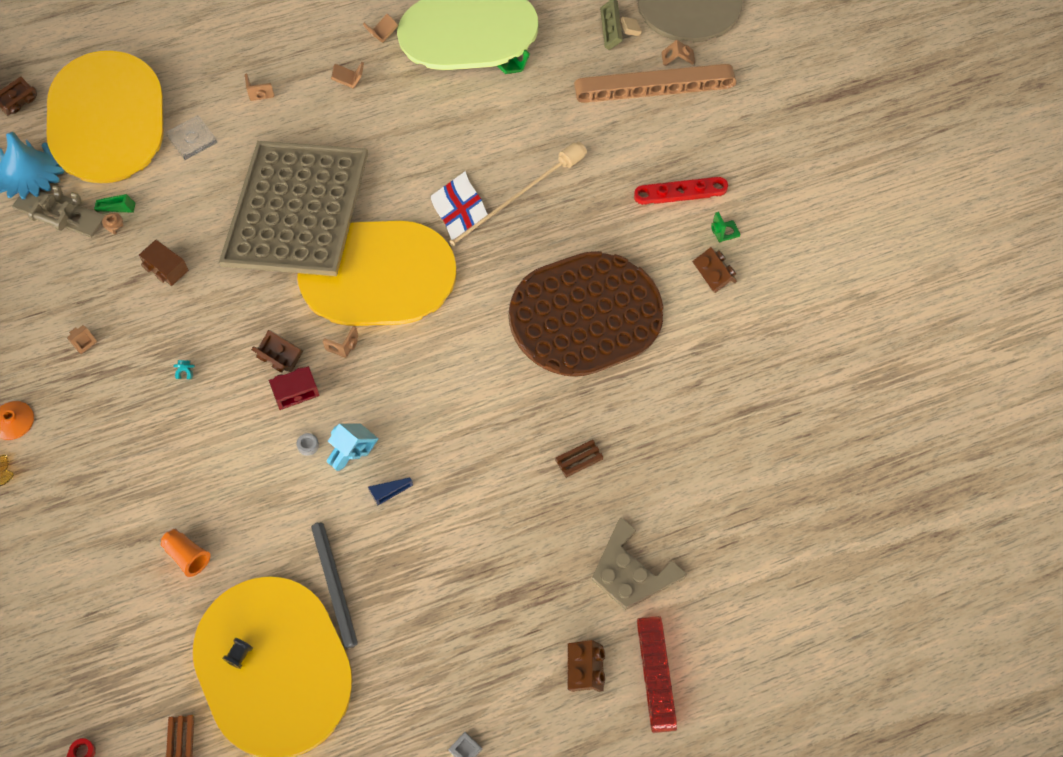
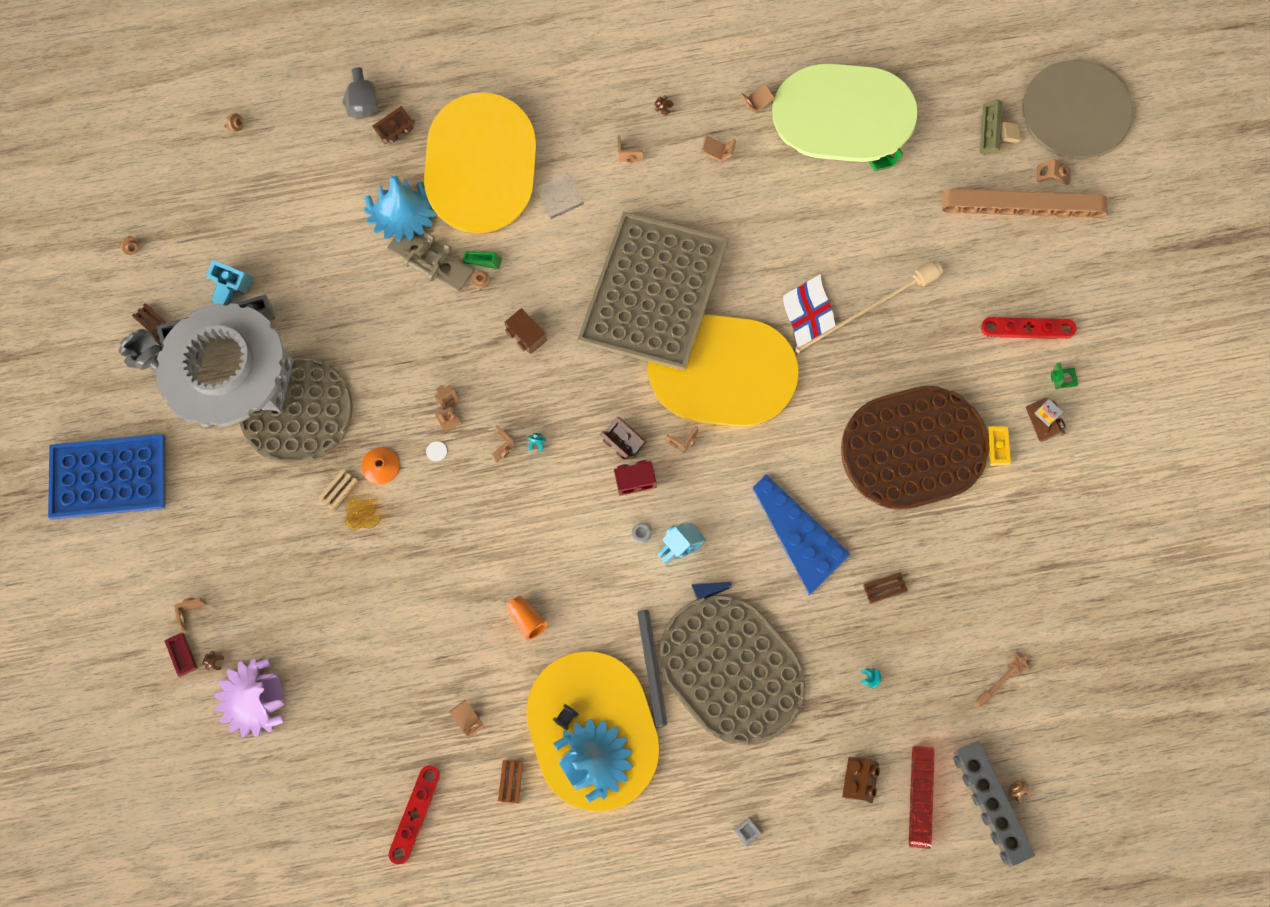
camera: 15 degrees right, 10 degrees up
dark tan wing [592,517,687,610] -> none
none -> white sticker [426,441,447,461]
none -> medium nougat tile [435,406,461,432]
none -> medium nougat bracket [449,700,485,739]
none -> medium nougat bracket [492,425,515,463]
none -> dark azure piece [553,719,632,803]
none -> reddish brown plate [654,95,674,115]
none -> dark tan tile [659,595,805,746]
none -> blue wing [753,474,850,596]
none -> teal plate [861,668,882,689]
none -> dark grey brick [953,740,1035,868]
none -> medium nougat piece [974,653,1031,707]
none -> yellow plate [987,426,1011,465]
none -> medium nougat plate [1008,781,1032,804]
none -> light grey tile [1035,399,1063,427]

